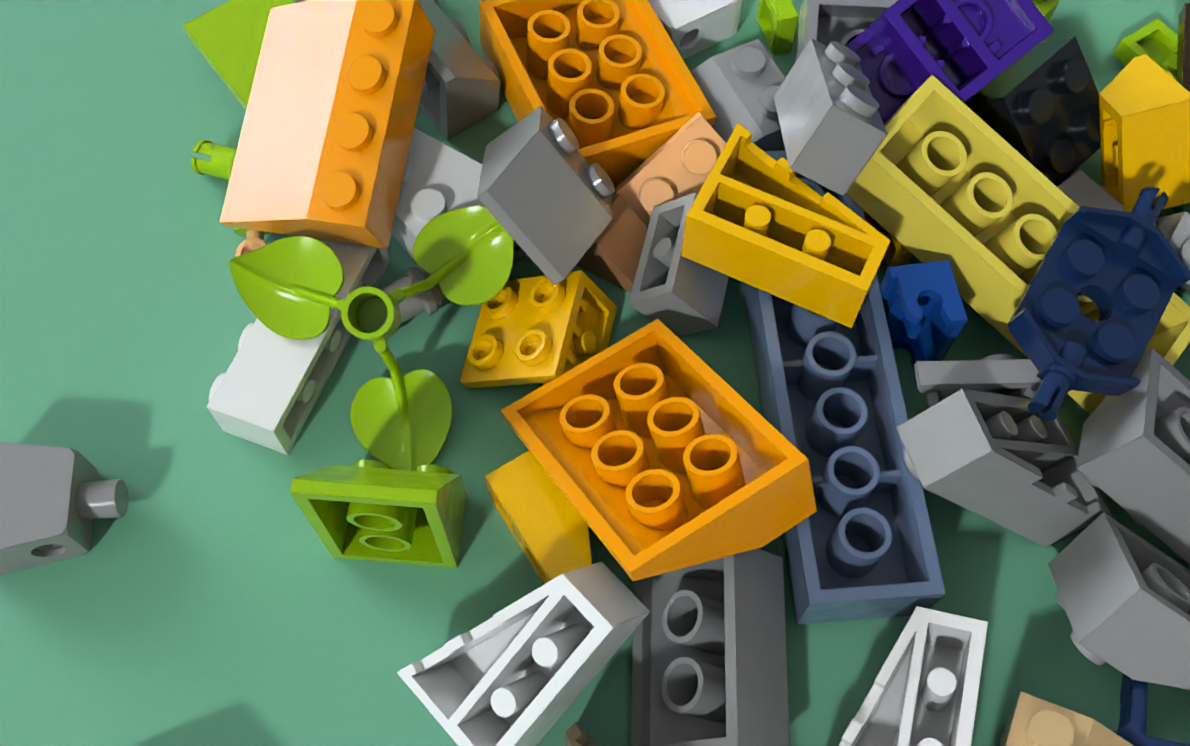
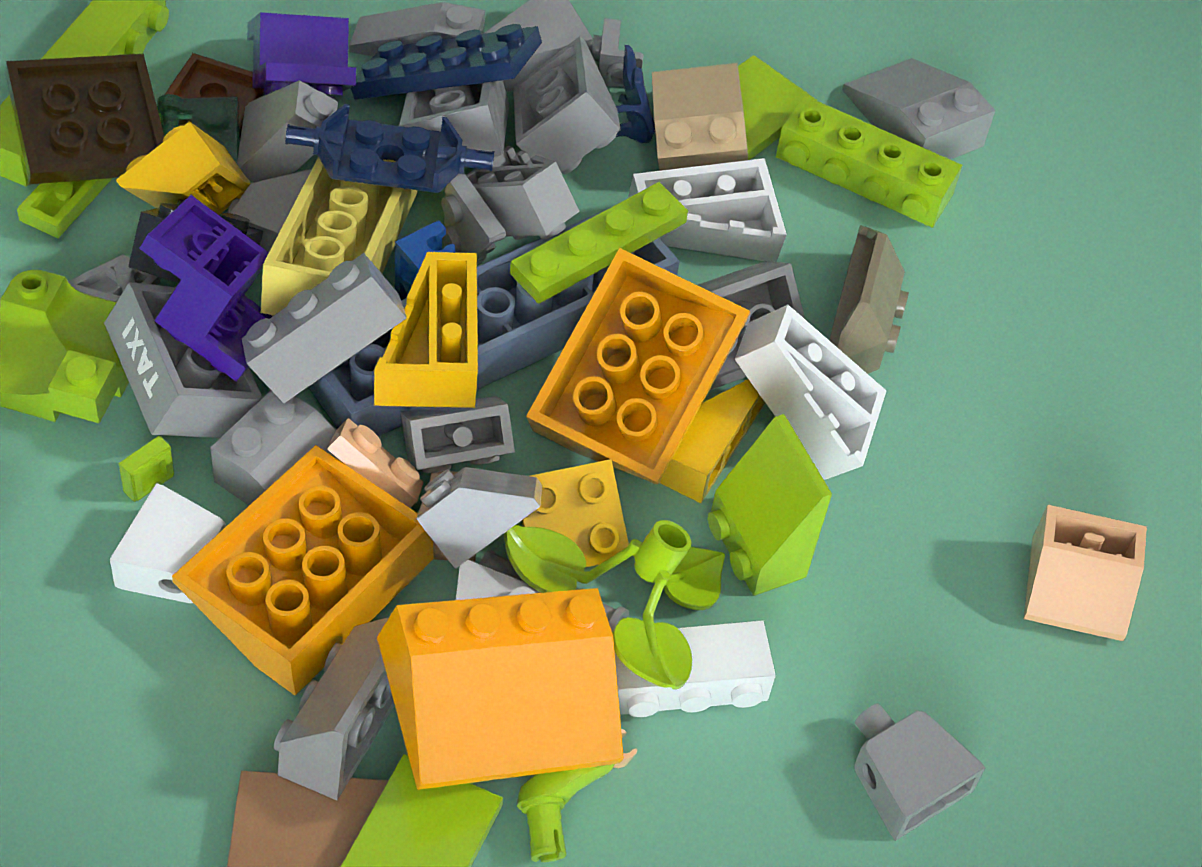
camera: 125 degrees left, 10 degrees down
none -> lime plate [510,182,688,304]

